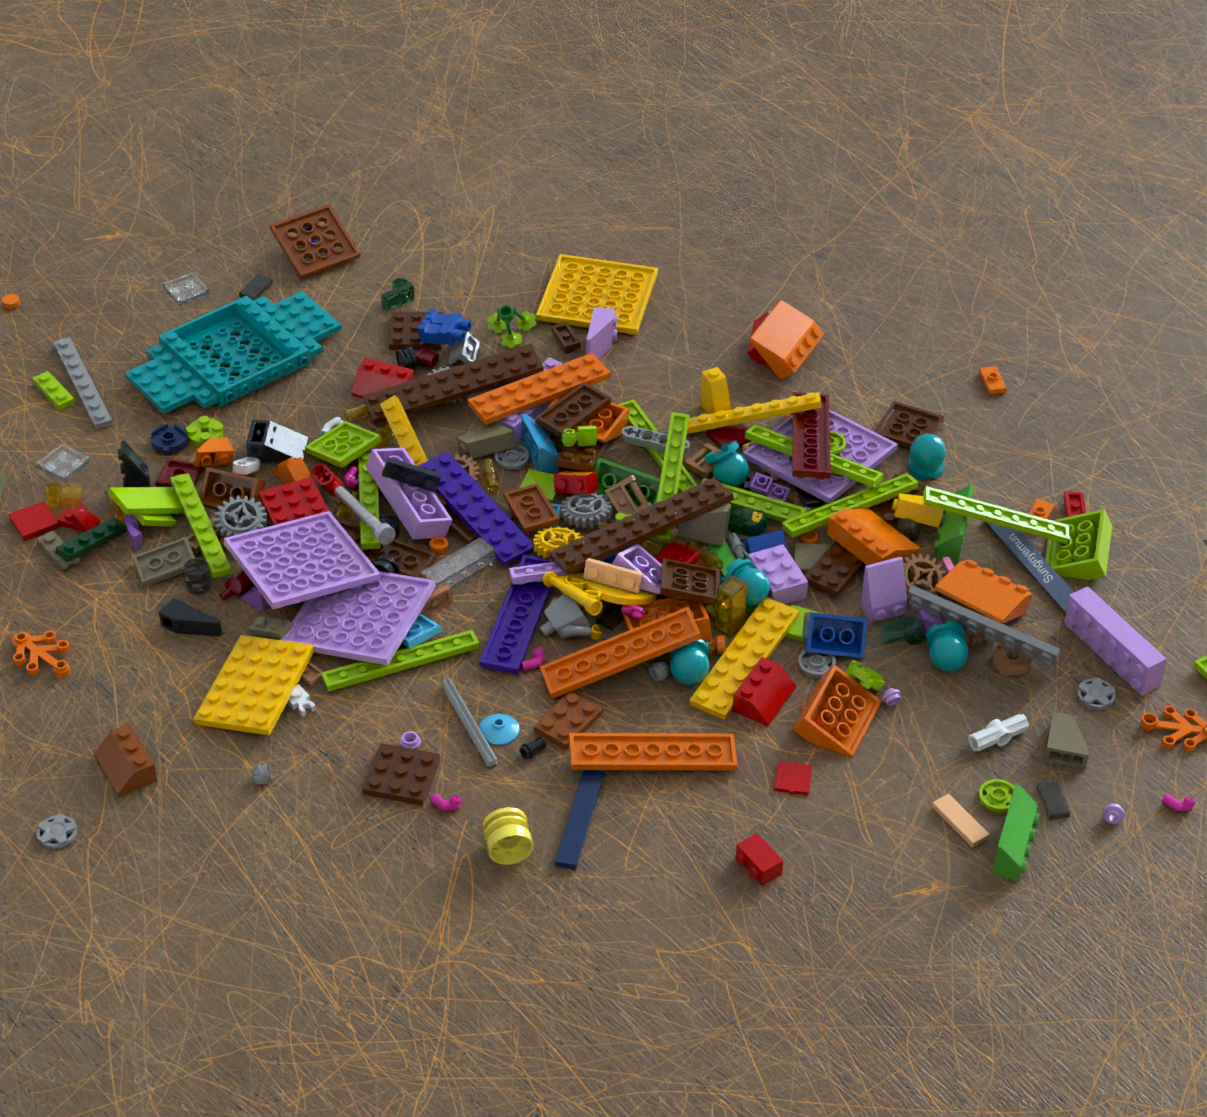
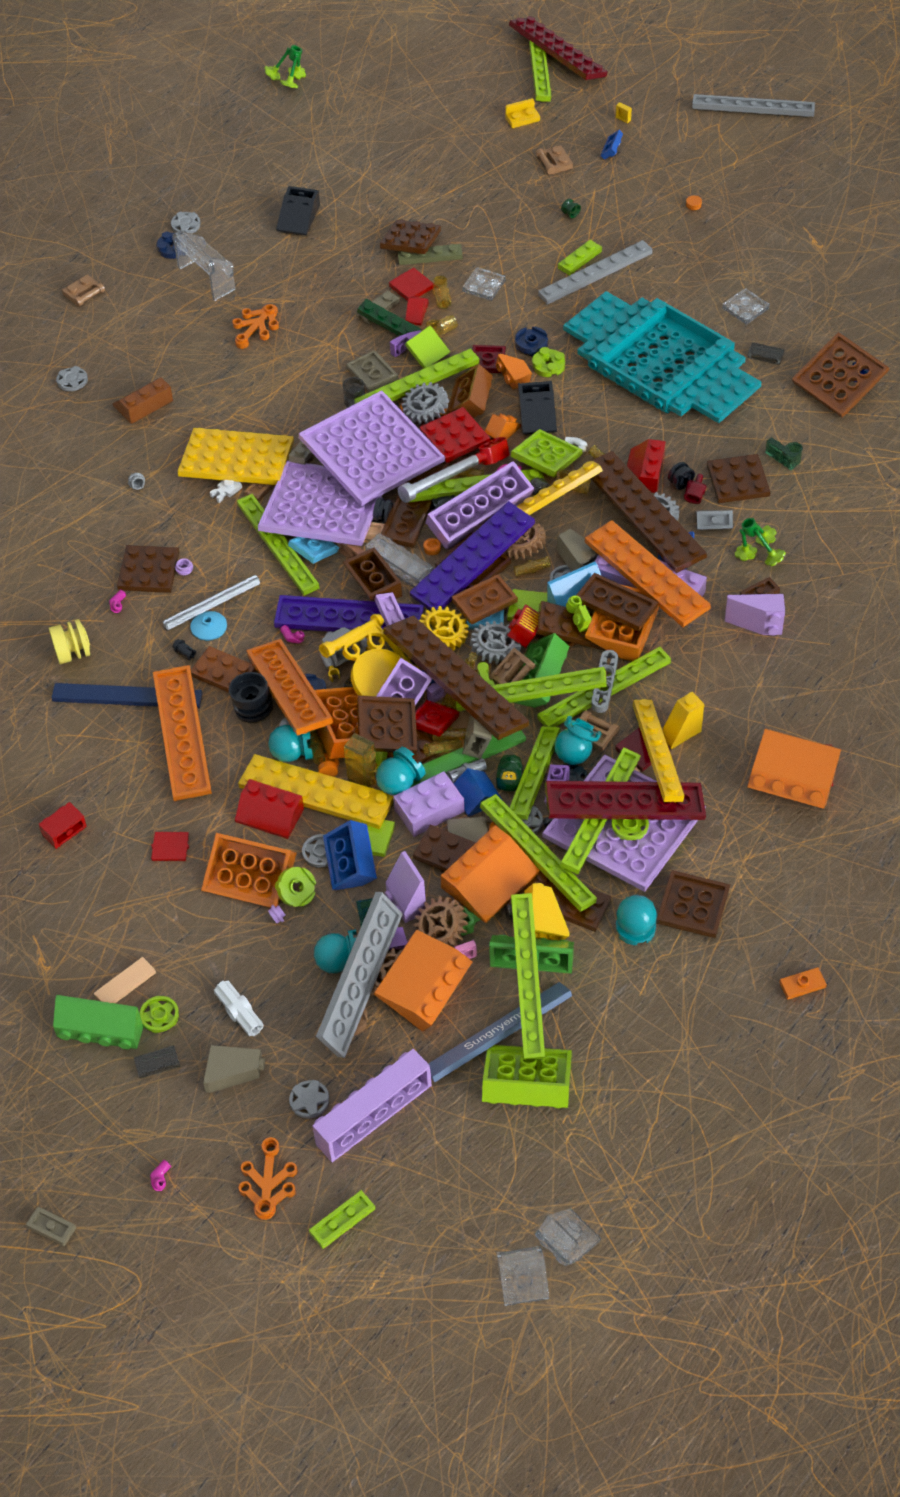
camera: 85 degrees right, 10 degrees up
lime tile [108,487,184,514] -> none
black slope [118,441,151,487] -> none
black slope [159,598,222,637] -> none
white beam [232,457,260,475] -> none
black plate [381,457,442,492] -> none
blue hips [418,309,471,346] -> none
yellow plate [536,254,658,335] -> none
light nougat plate [583,558,643,593] -> none
dark pink arm [622,605,645,620] -> none
orange plate [1029,499,1055,519] -> none
red plate [1063,492,1086,517] -> none
lavender plate [1103,803,1124,824] -> none
none -> black wheel [229,672,273,723]
none -> reddish brown slope [343,547,402,601]

